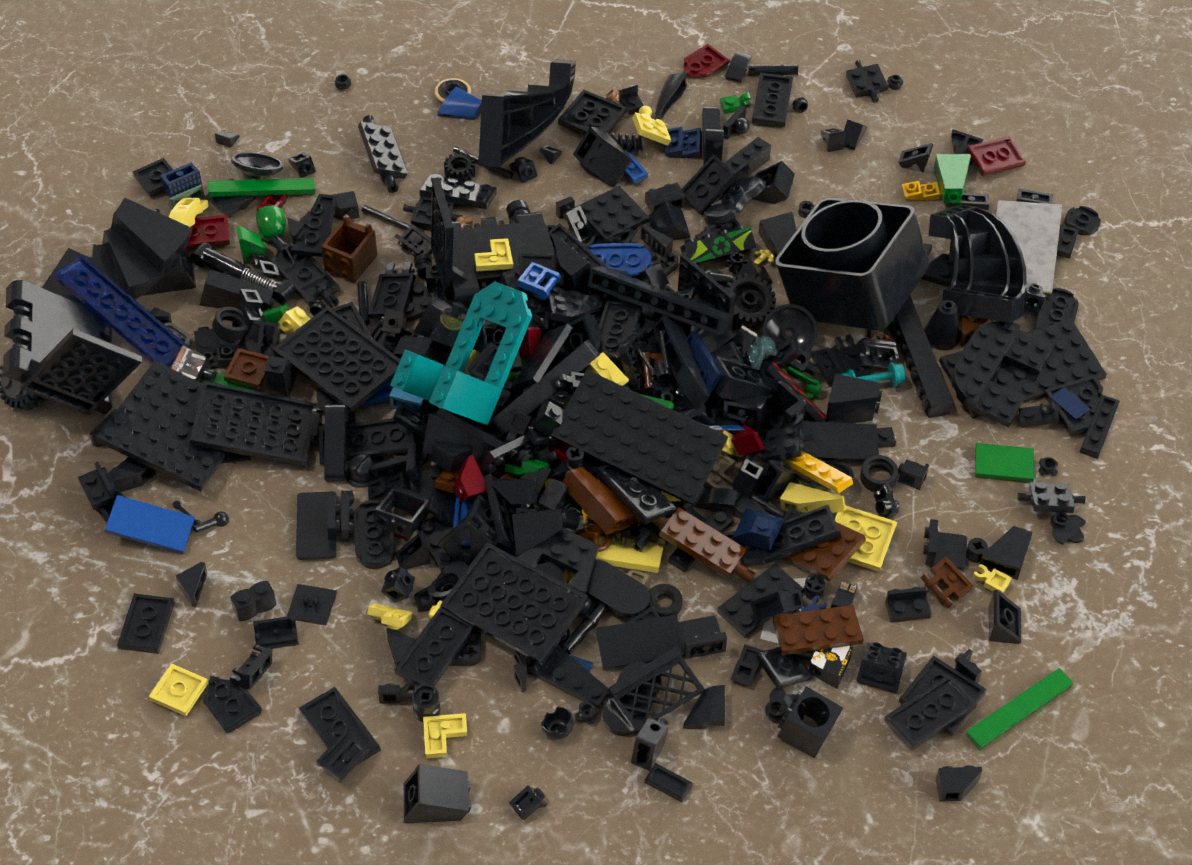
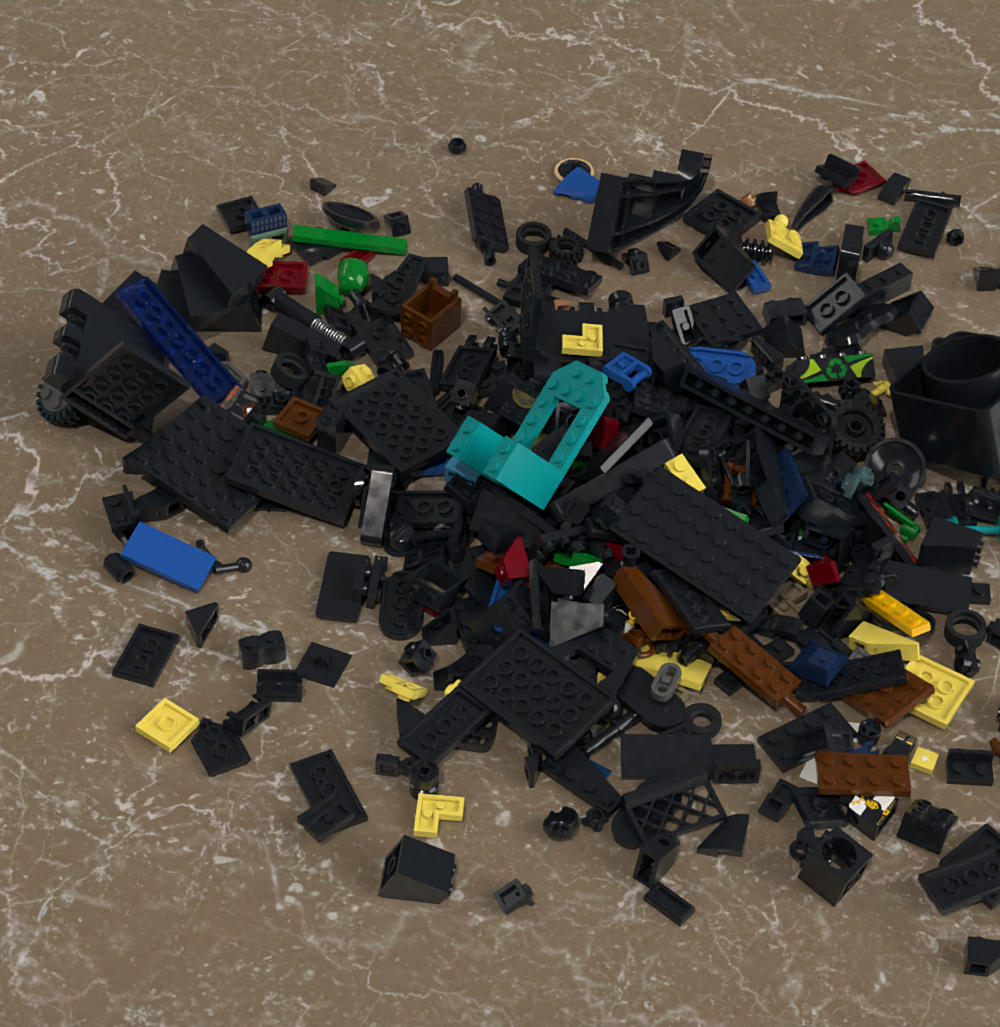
camera: 10 degrees right, 5 degrees down
none -> black brick [103,553,135,584]
none -> black tyre [516,221,552,255]
none -> dark grey plate [651,663,681,702]
none -> black bracket [815,153,861,188]
none -> light yellow tile [910,746,939,775]

